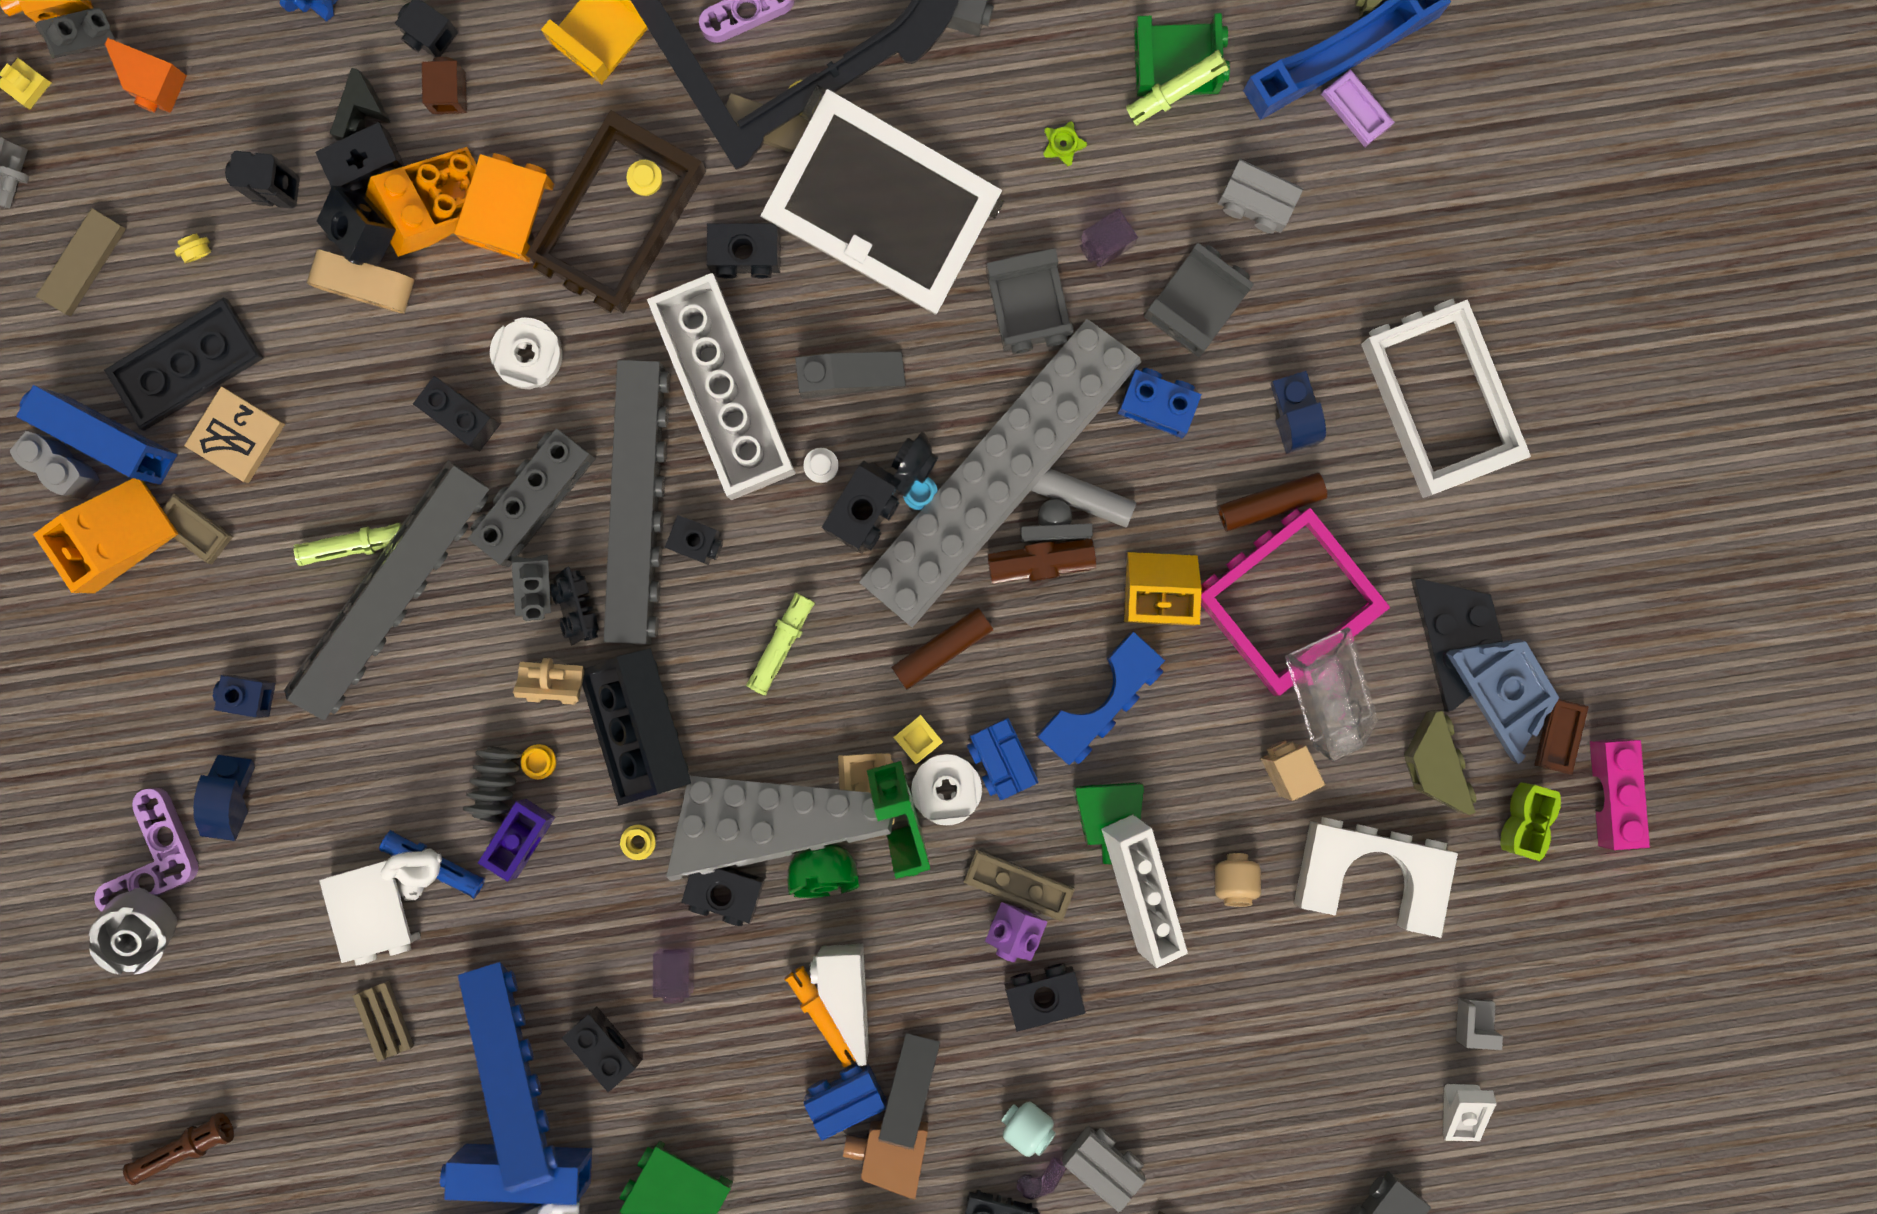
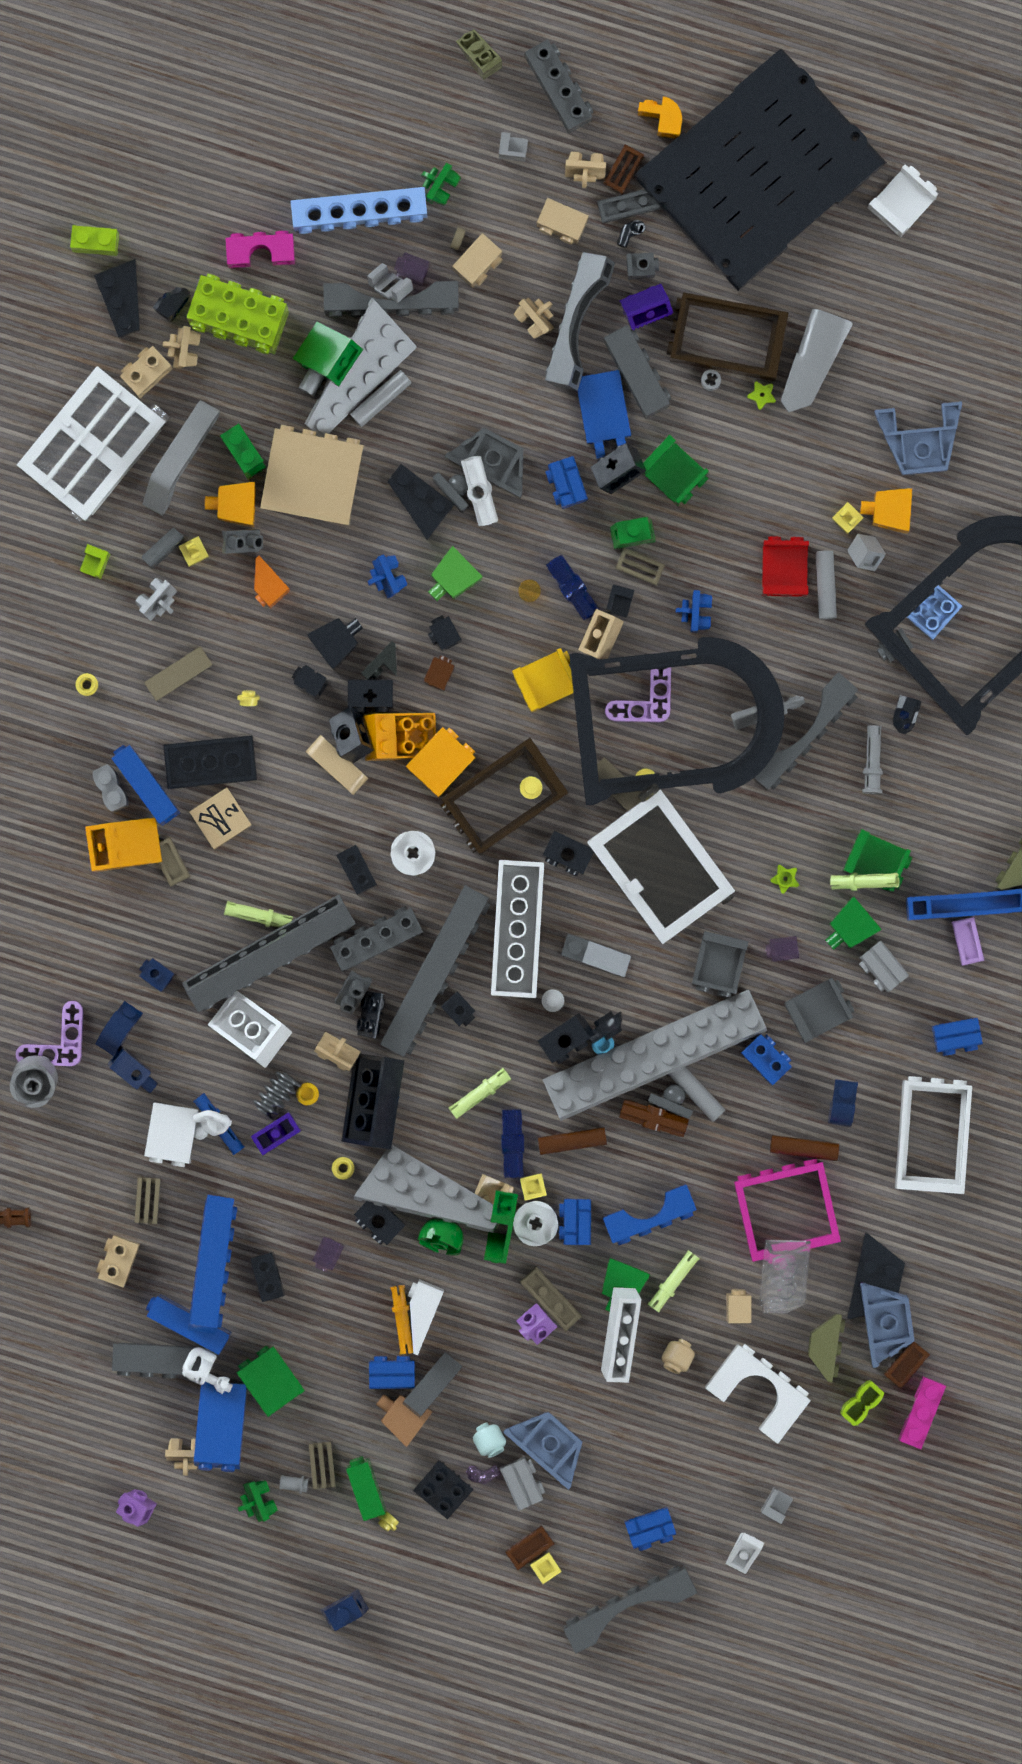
camera: 25 degrees right, 0 degrees up
black brick [1004,963,1086,1032] -> none
yellow slope [1124,552,1201,626] -> none
none -> tan brick [96,1235,140,1287]
none -> dark blue torso [108,1046,158,1094]
none -> white slope [208,991,292,1068]
none -> black torso [307,618,363,671]
none -> clear blue piece [501,1109,524,1178]
none -> sand blue wing [503,1411,582,1490]
none -> blue brick [624,1507,676,1551]
none -> yellowish green pin [648,1250,700,1312]
none -> green torso [825,897,881,950]
none -> blue brick [932,1018,983,1056]

